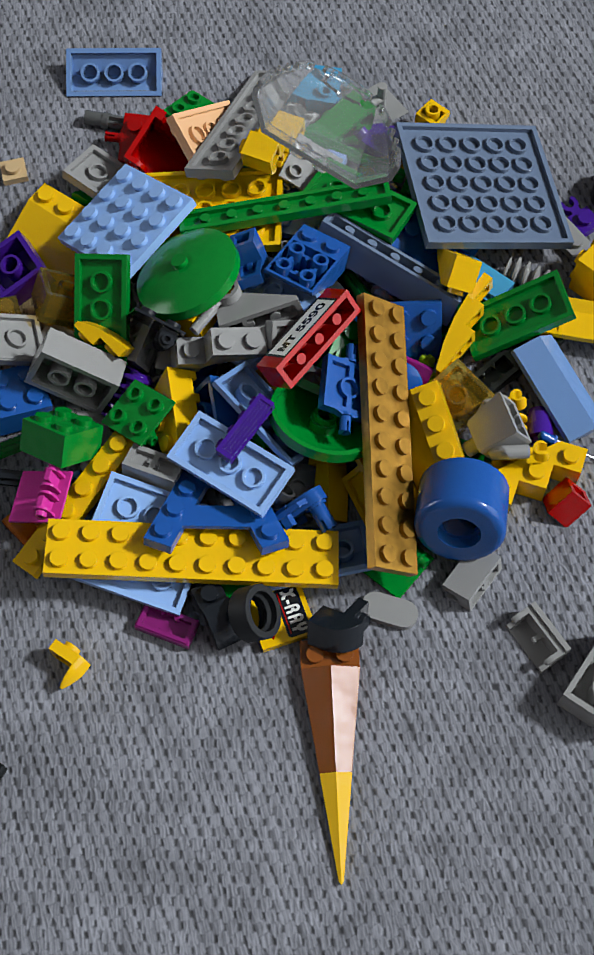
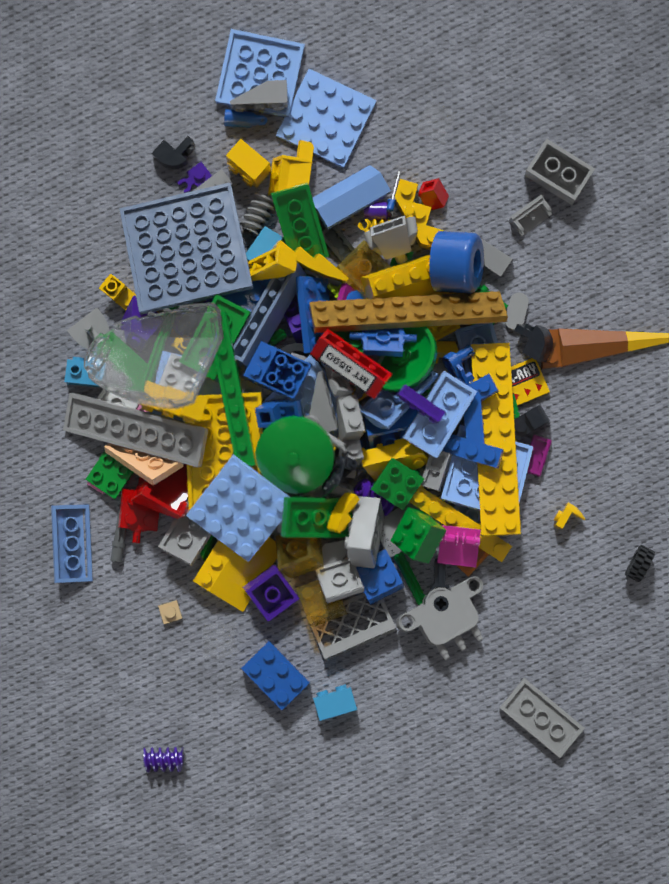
camera: 90 degrees left, 20 degrees up
black tyre [228,584,281,643] -> none

